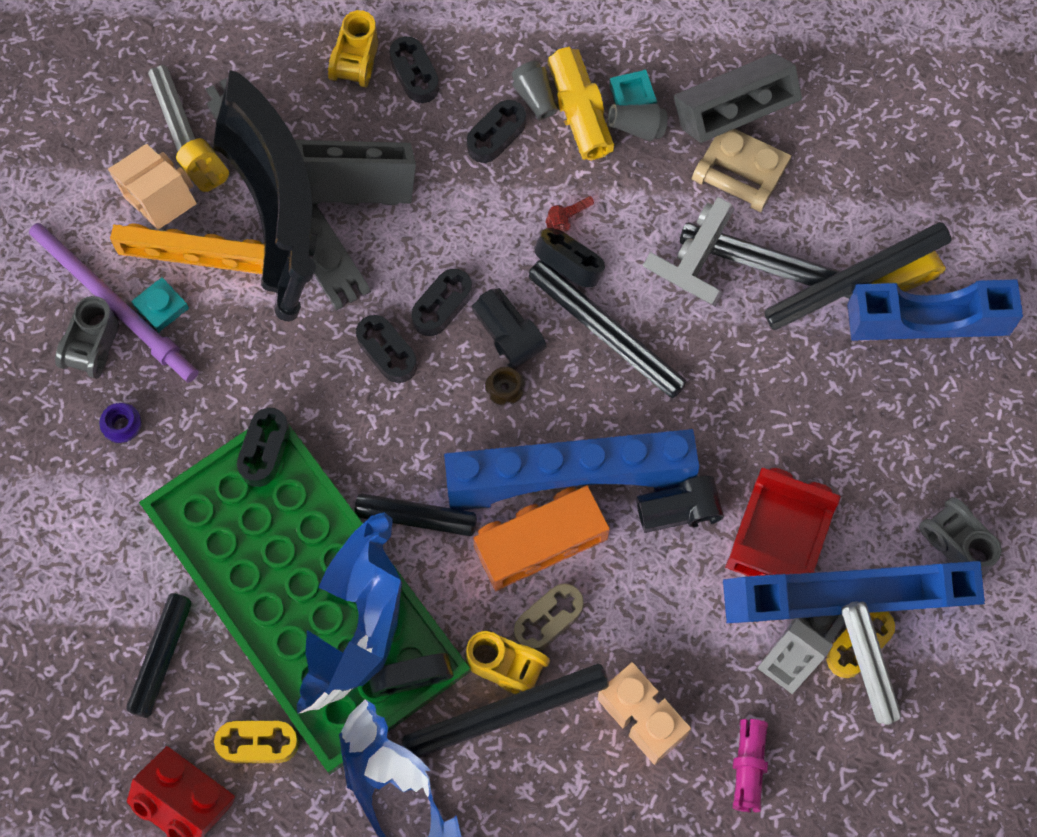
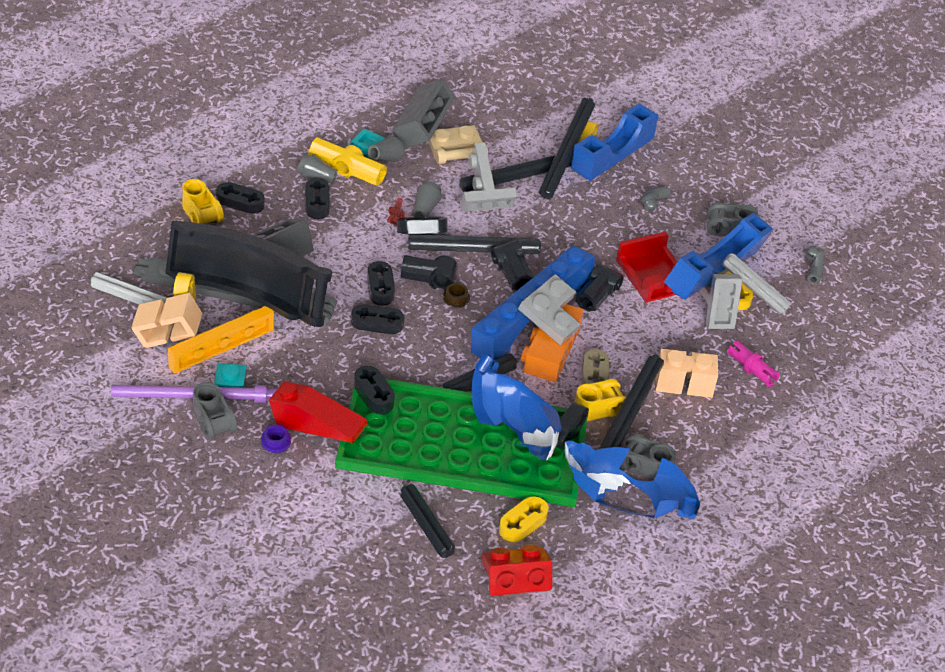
camera: 50 degrees left, 25 degrees down
none -> red slope [269,381,368,443]
none -> dark grey cone [412,181,442,217]
none -> black piece [491,240,534,291]
none -> light grey plate [518,274,581,346]
none -> dark grey piece [620,434,676,481]
none -> dark grey arm [641,185,670,211]
none -> dark grey arm [805,245,825,284]

